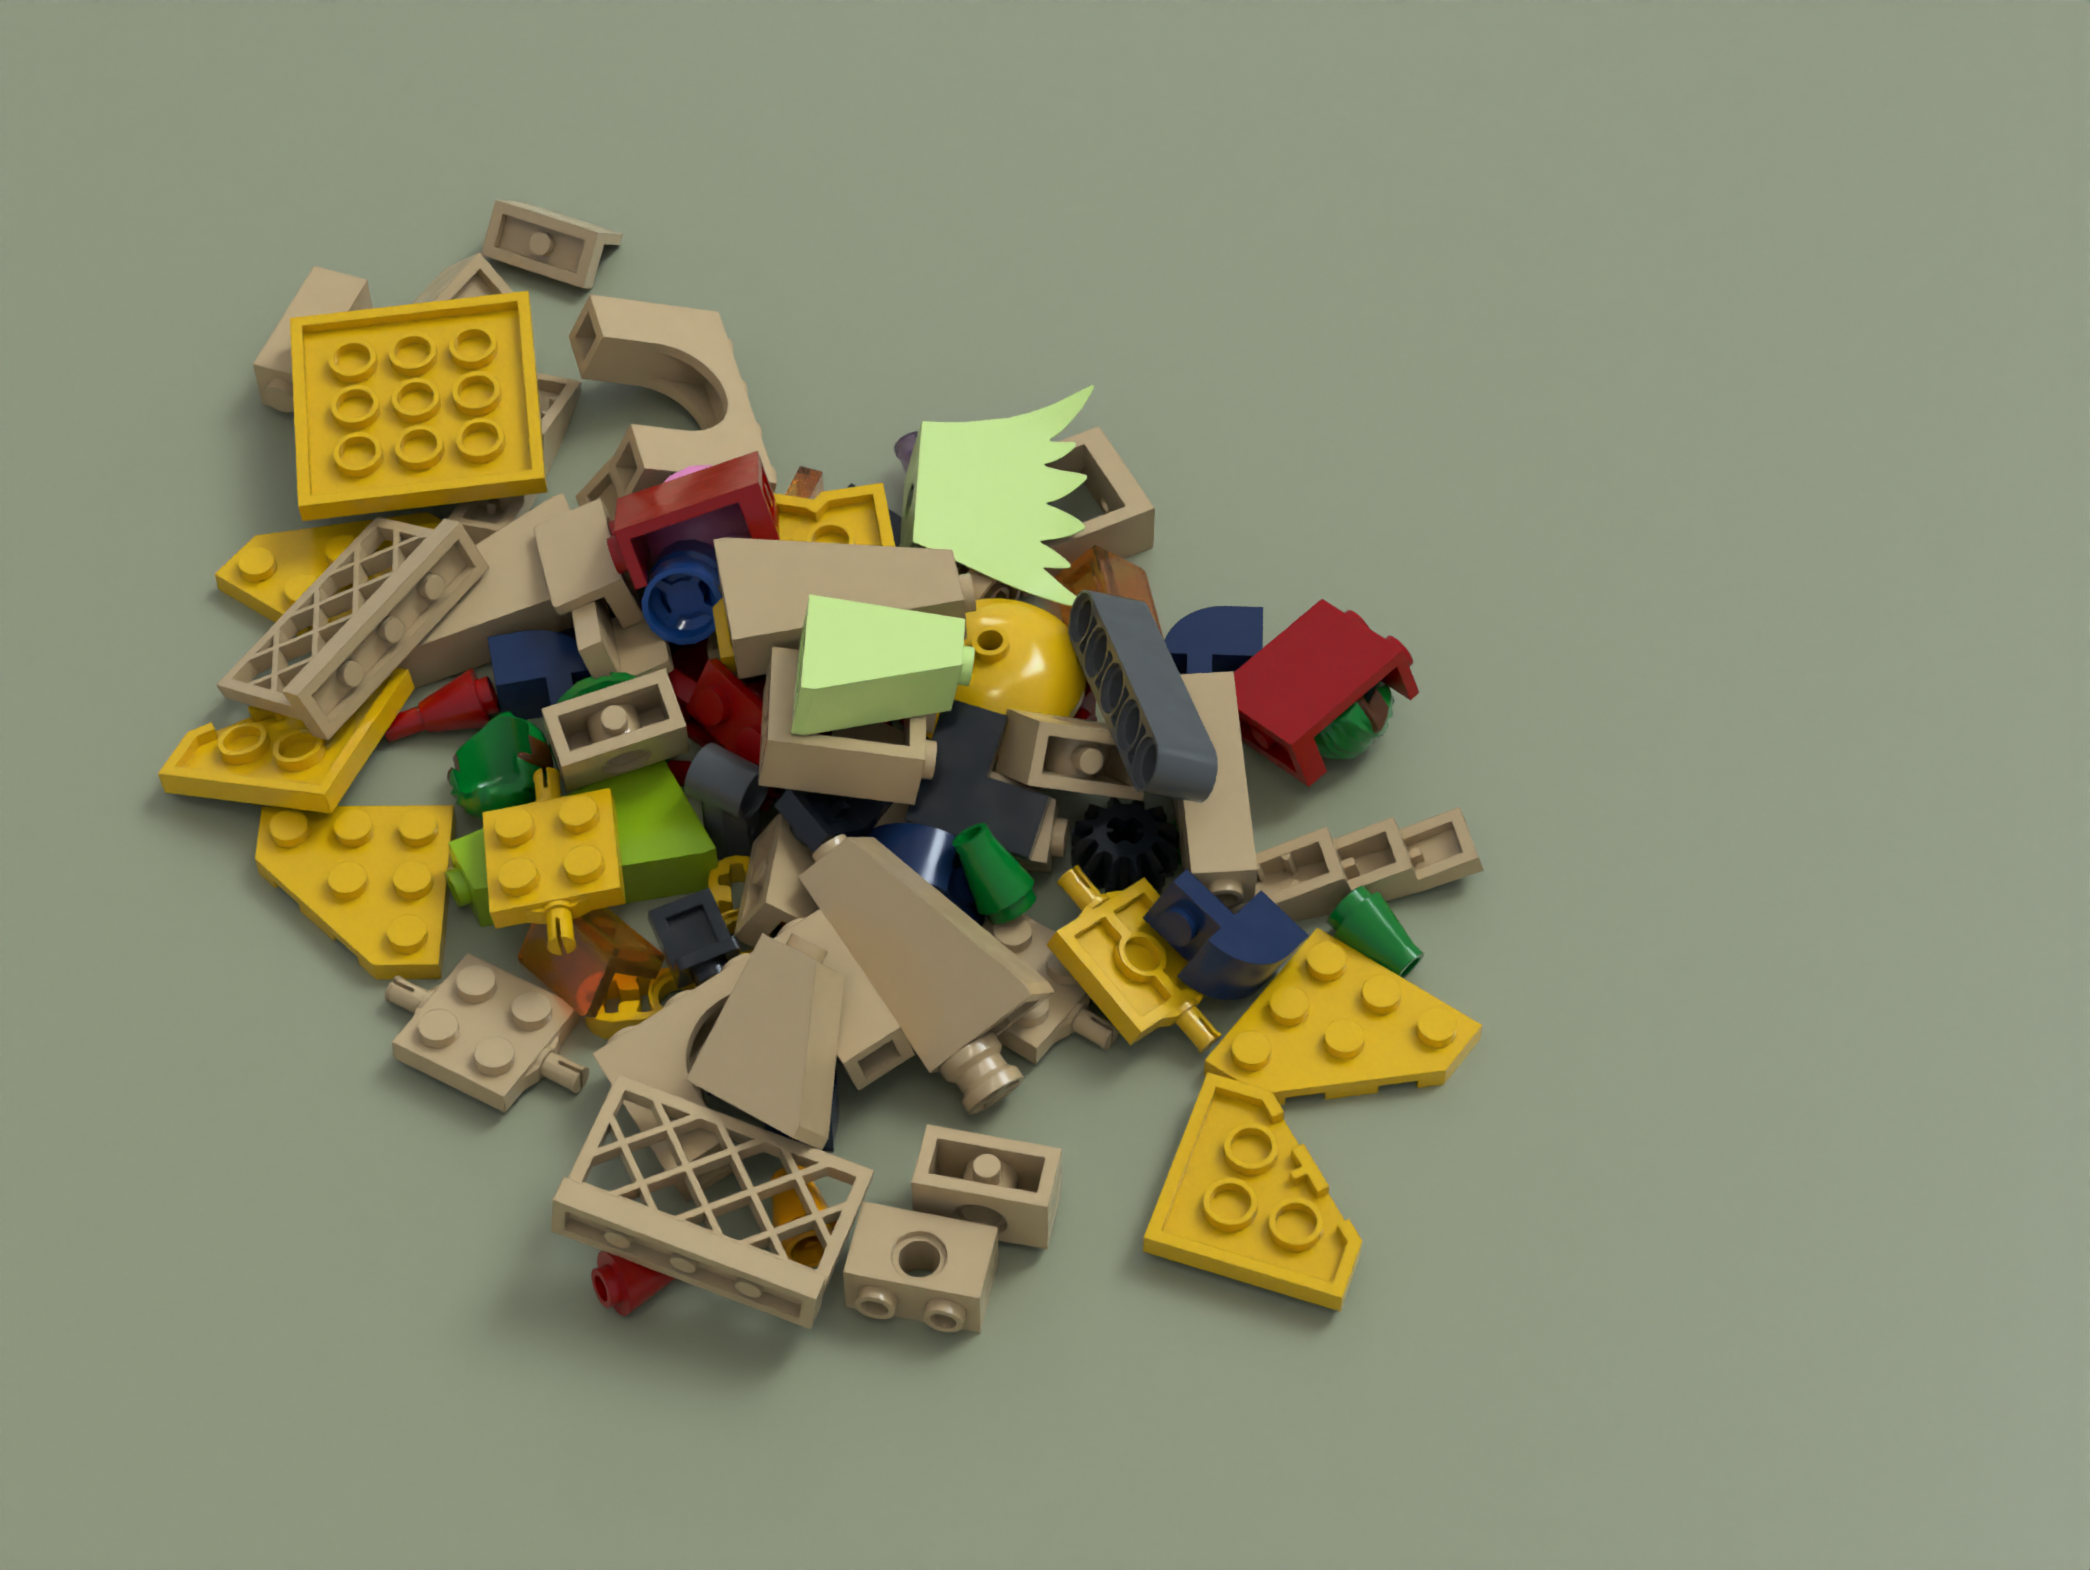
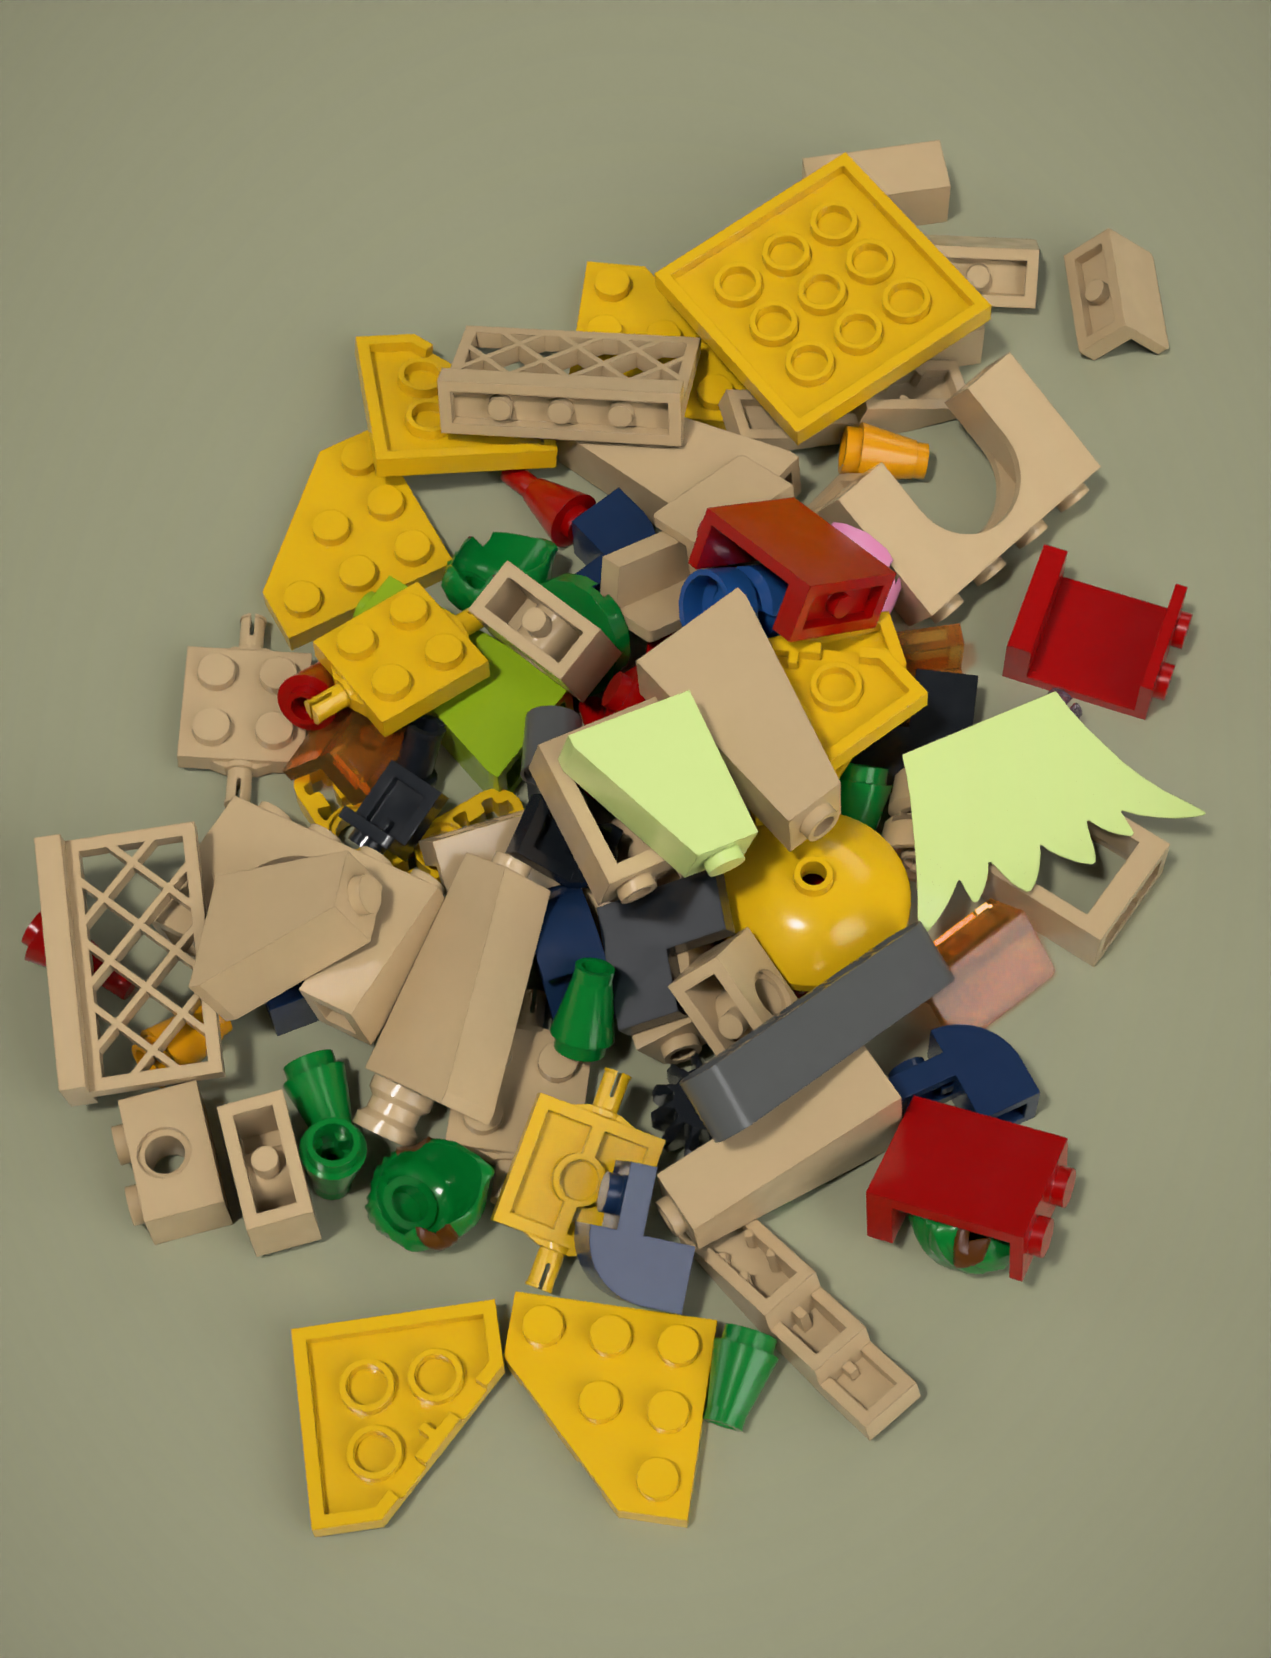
camera: 65 degrees right, 10 degrees up
none -> red cone [277,661,337,730]
none -> green cone [283,1049,354,1128]
none -> green cone [299,1117,367,1200]
none -> green hair [364,1136,495,1252]
none -> black pin [394,714,446,787]
none -> light orange cone [838,422,929,480]
none -> red panel [1002,544,1193,720]

